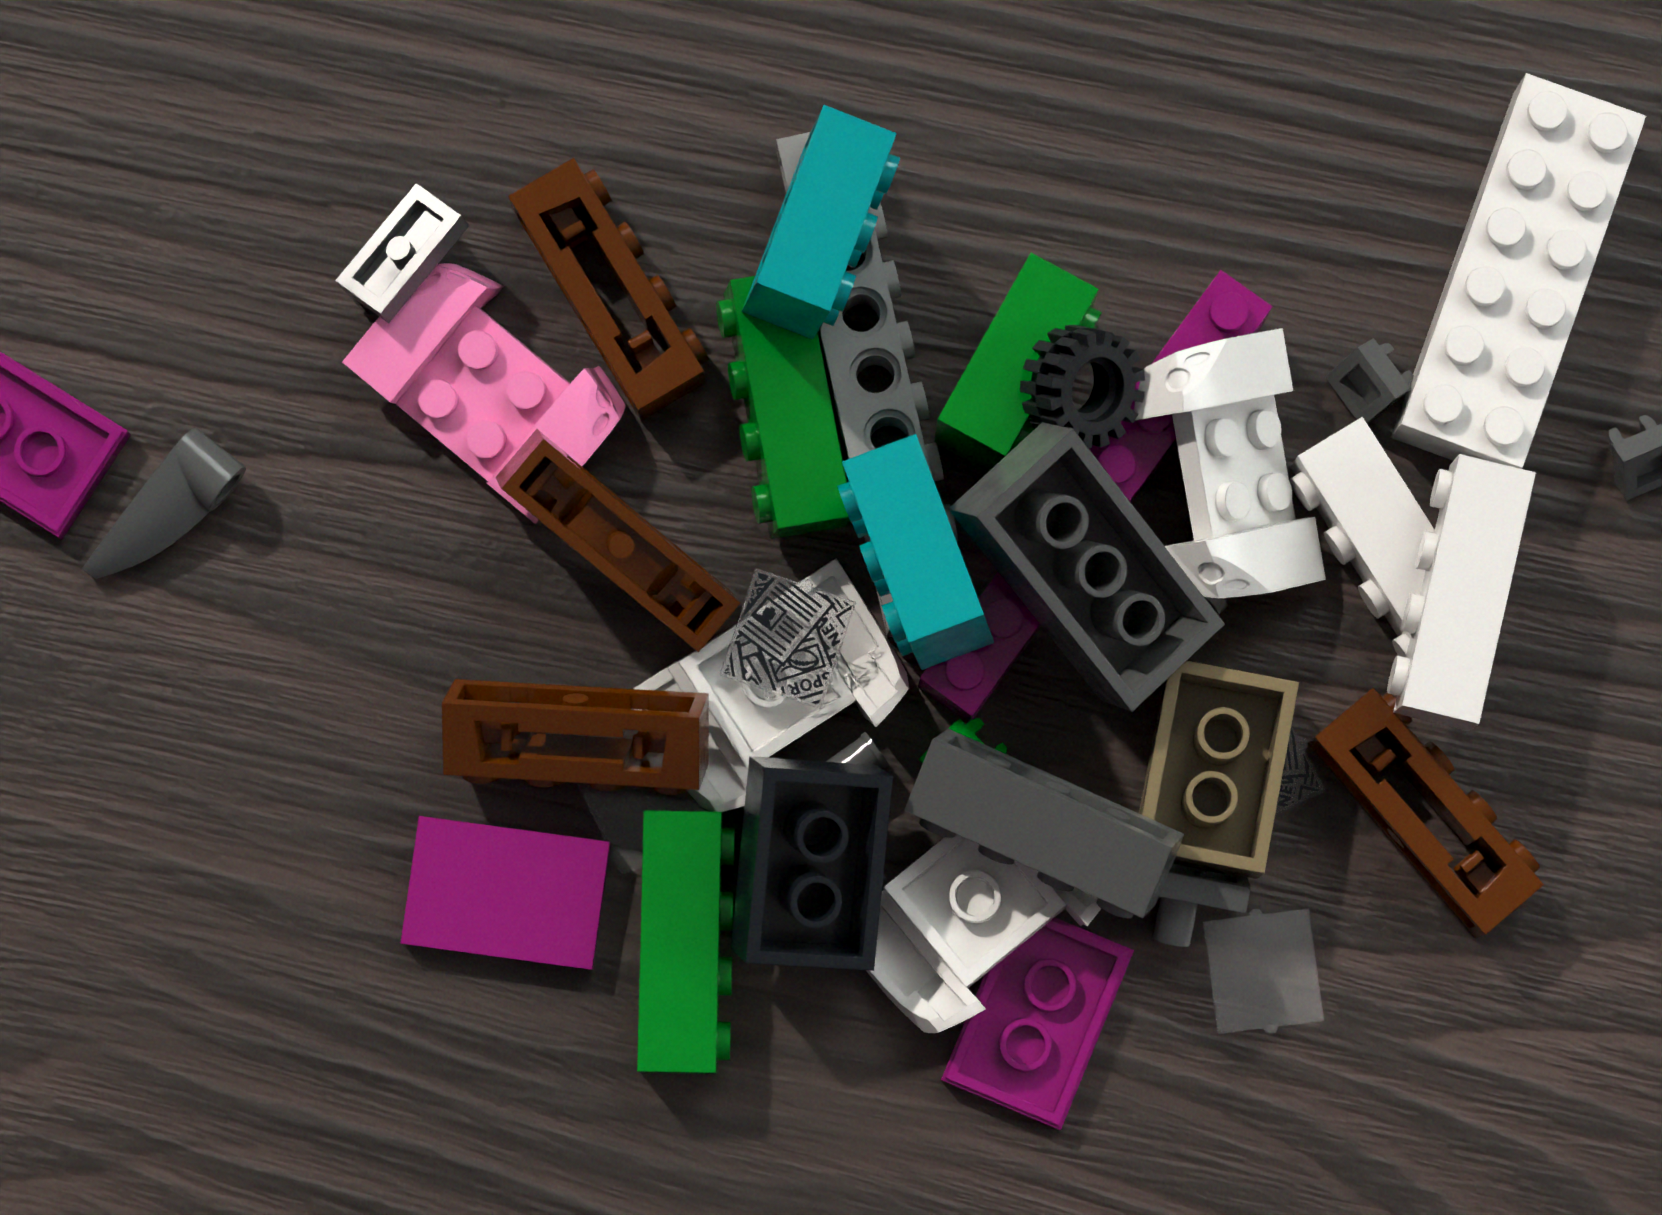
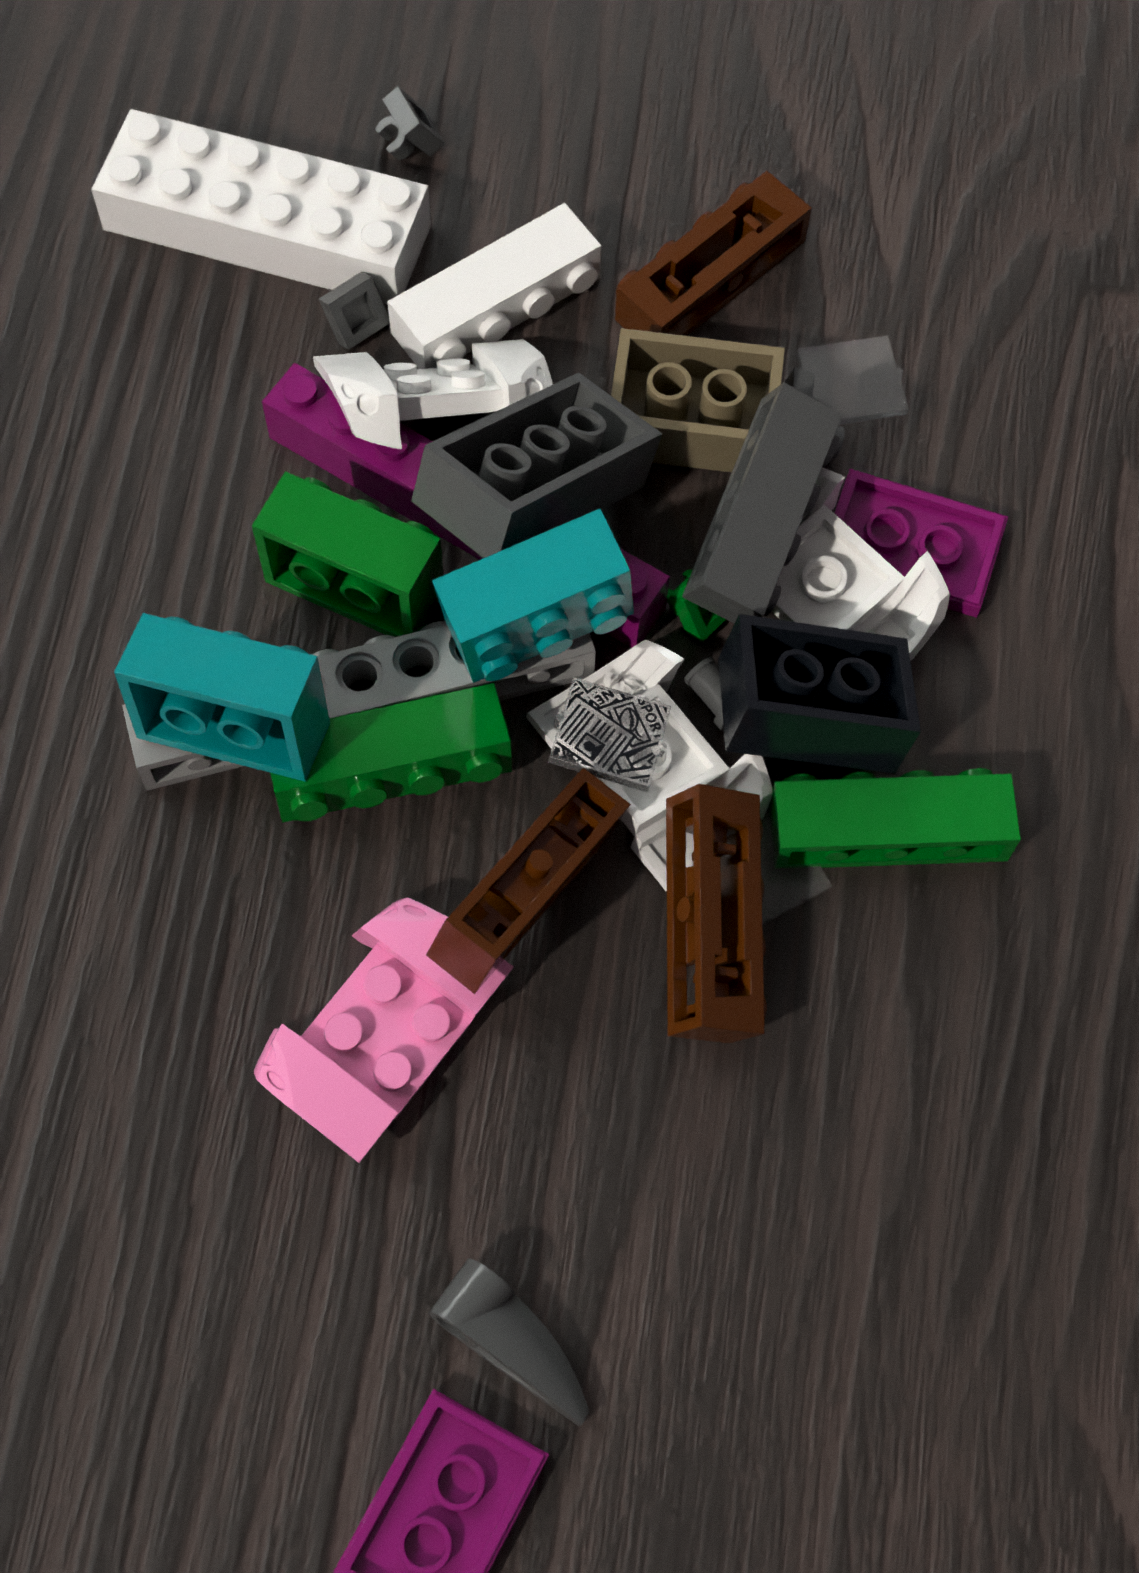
camera: 95 degrees left, 15 degrees down
panel [335,183,469,323] -> none
magenta tile [400,816,611,970] -> none
reddish brown brick [508,158,709,421] -> none
black tyre [1020,325,1145,448] -> none
white brick [1387,454,1536,731] -> none

